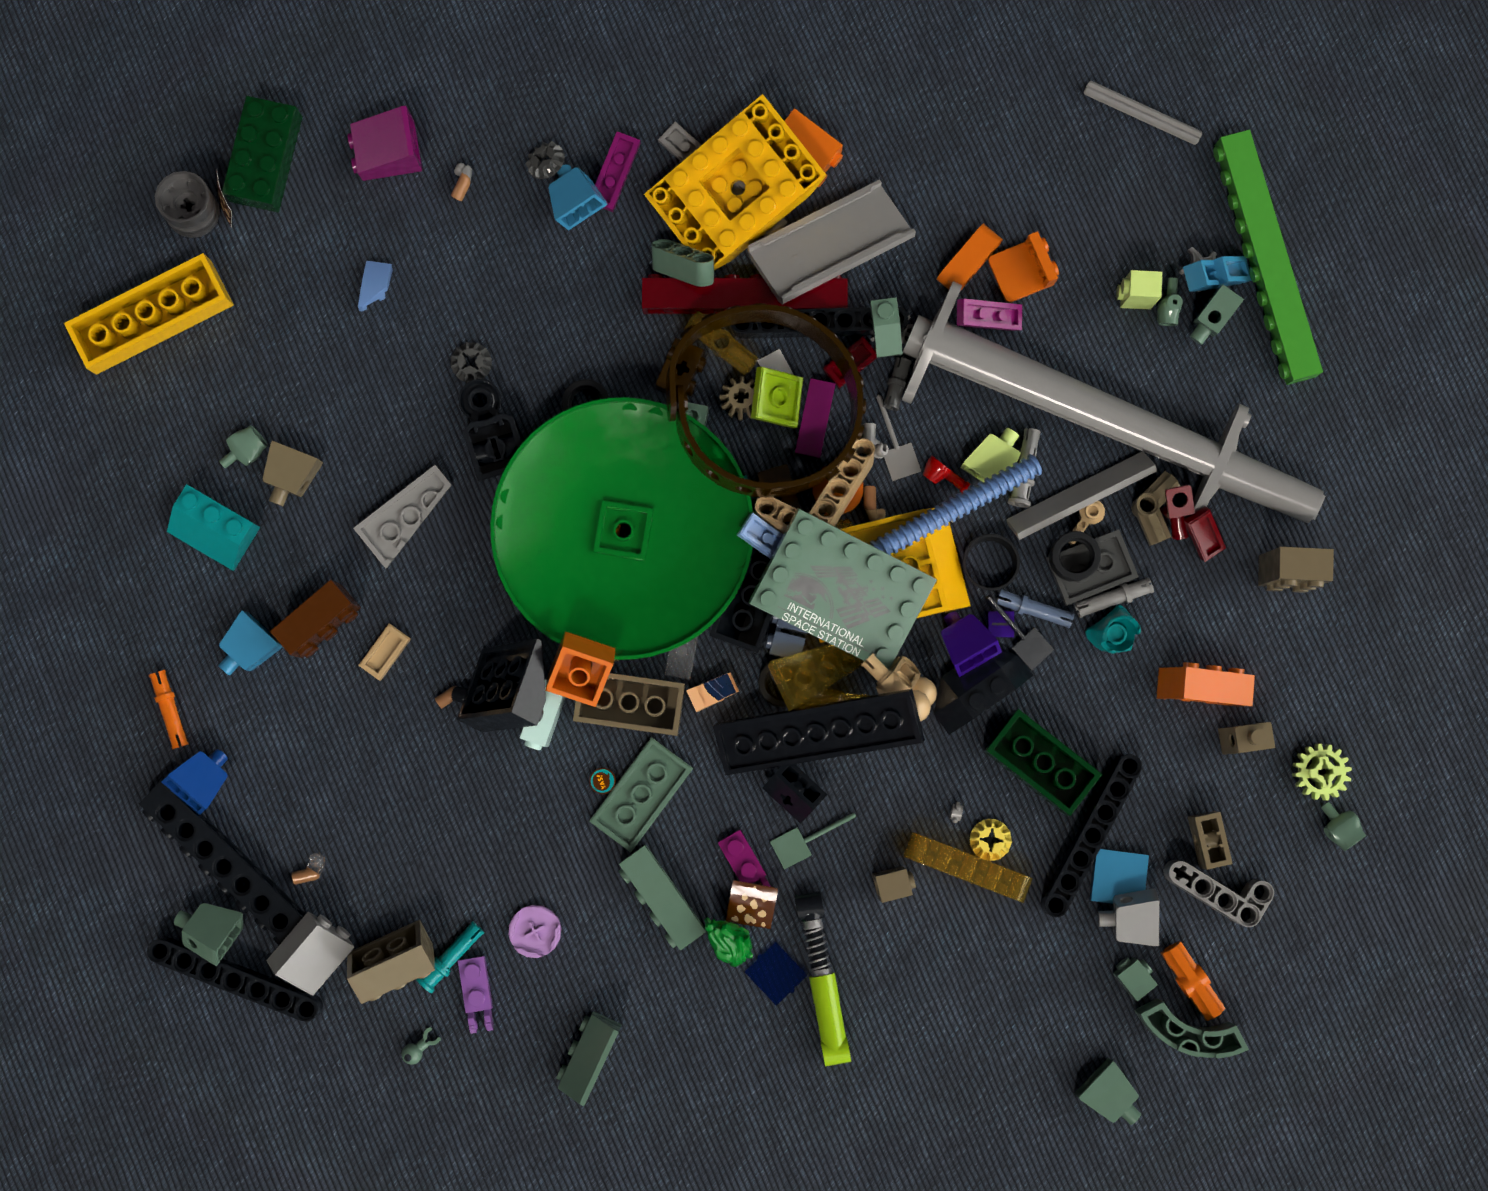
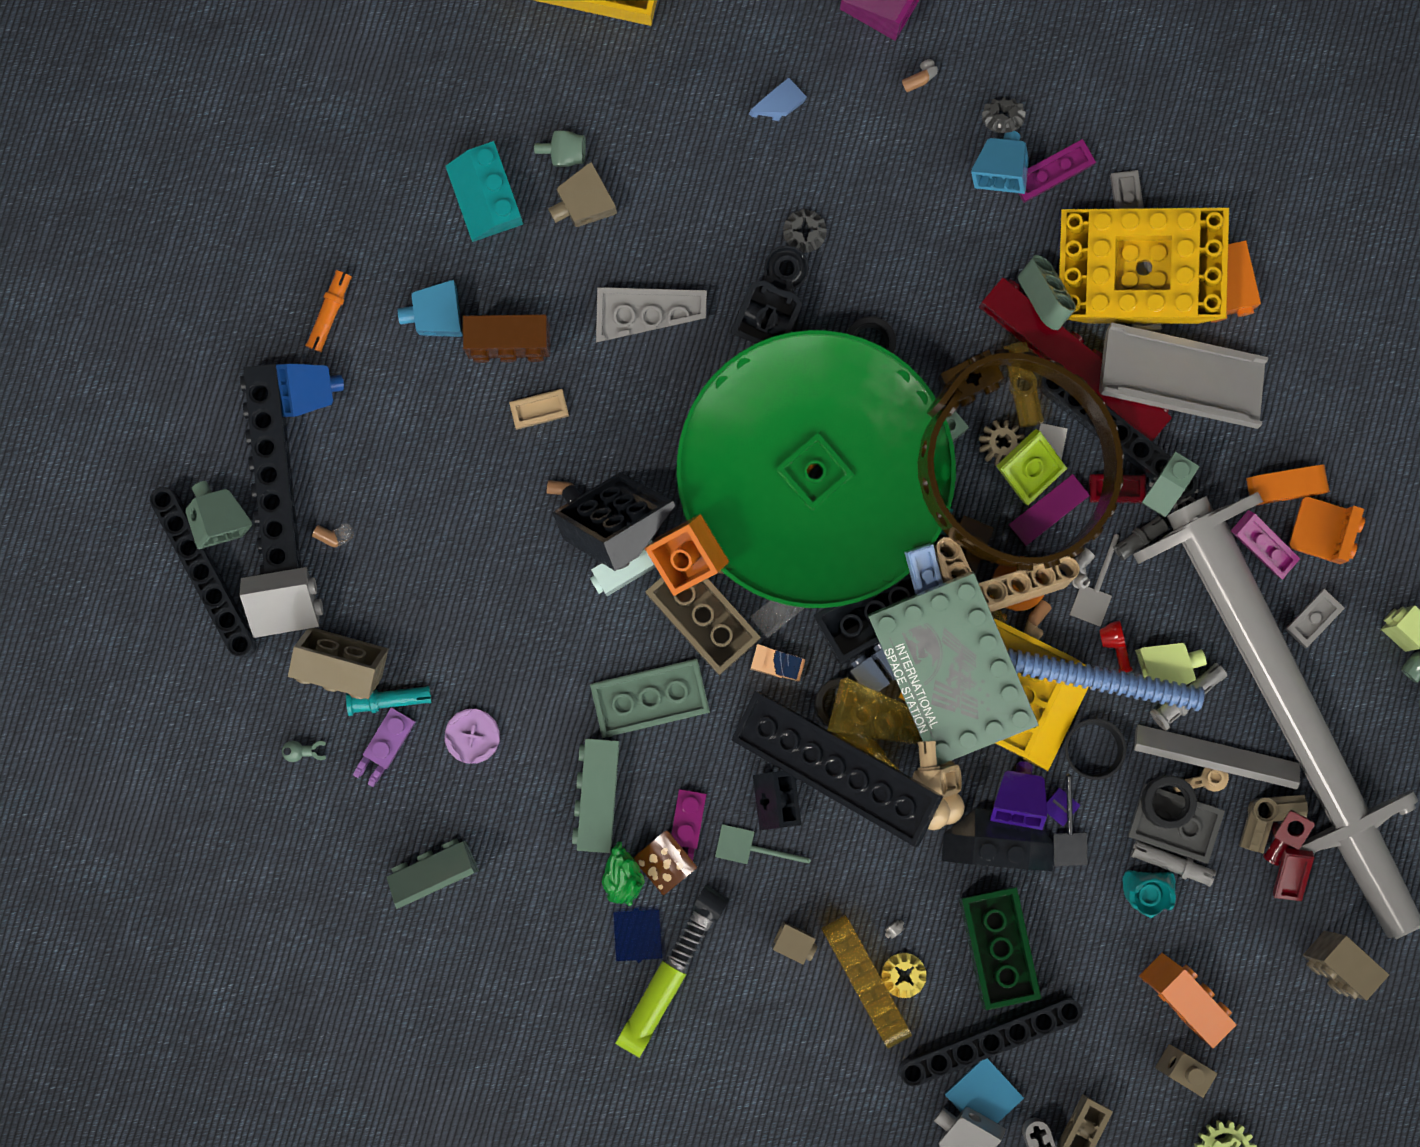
camera: 40 degrees right, 0 degrees up
reddish brown tile [589,768,616,794] -> none
sand blue pin [996,589,1074,629] -> none
none -> light grey plate [1285,589,1345,648]

